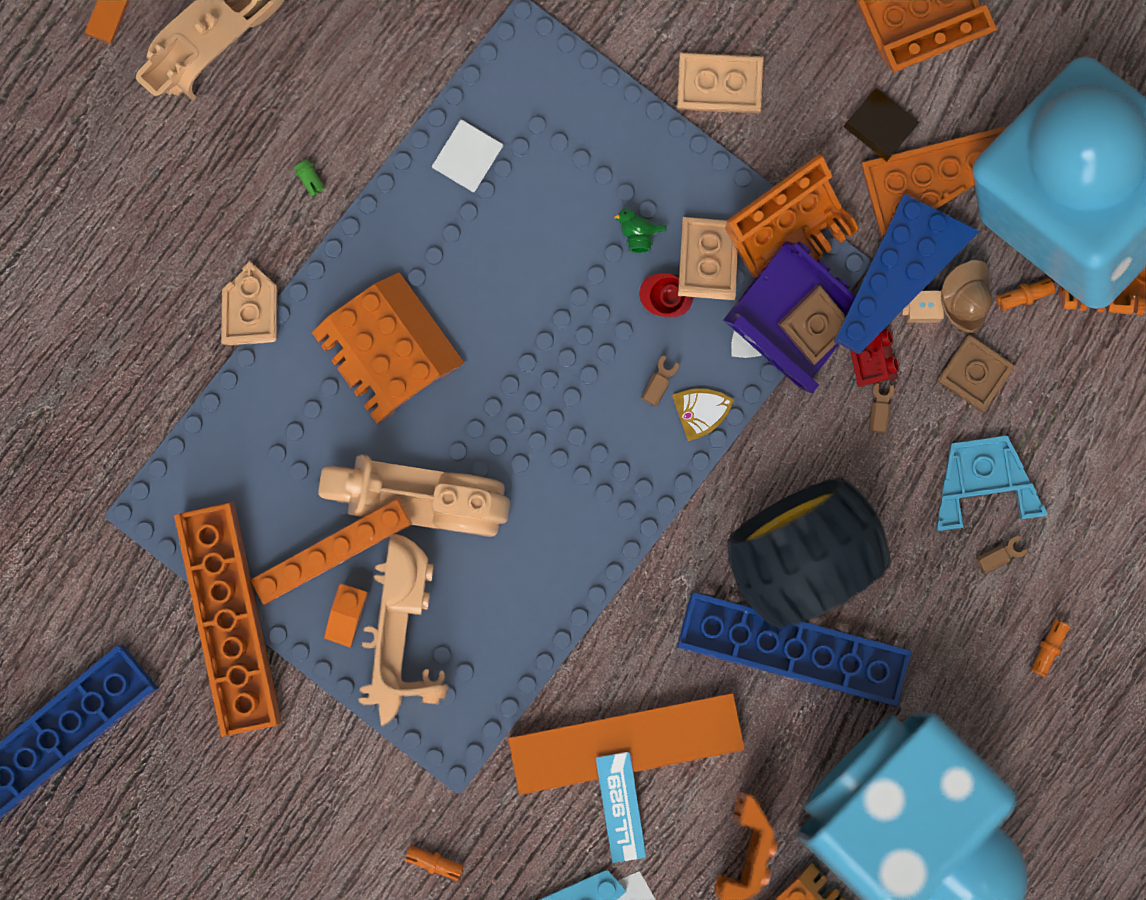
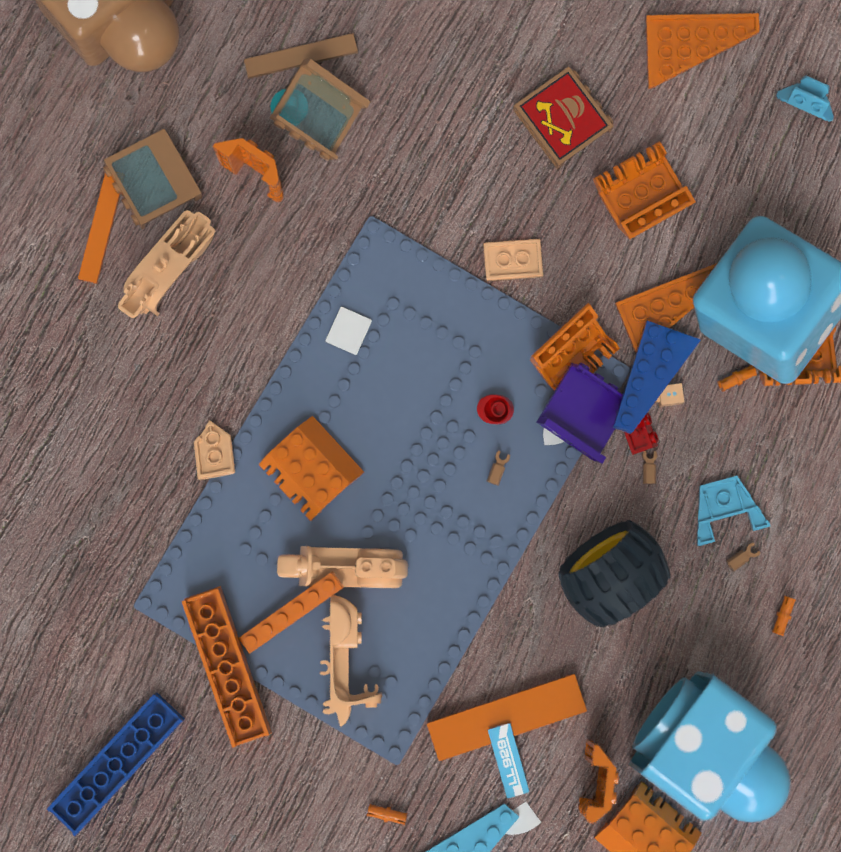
camera: 10 degrees left, 0 degrees up
bright green pin [294,159,326,197] -> none
orange slope [324,583,369,648] -> none
green animal [614,208,667,253] -> none
sticker [672,389,734,442] -> none
blue tile [677,592,912,707] -> none
light nougat tile [678,217,738,300] -> none
medium nougat tile [777,285,846,365] -> none
dark brown tile [843,88,920,162] -> none
medium nougat tile [937,334,1015,413] -> none
medium nougat hat [941,260,992,333] -> none

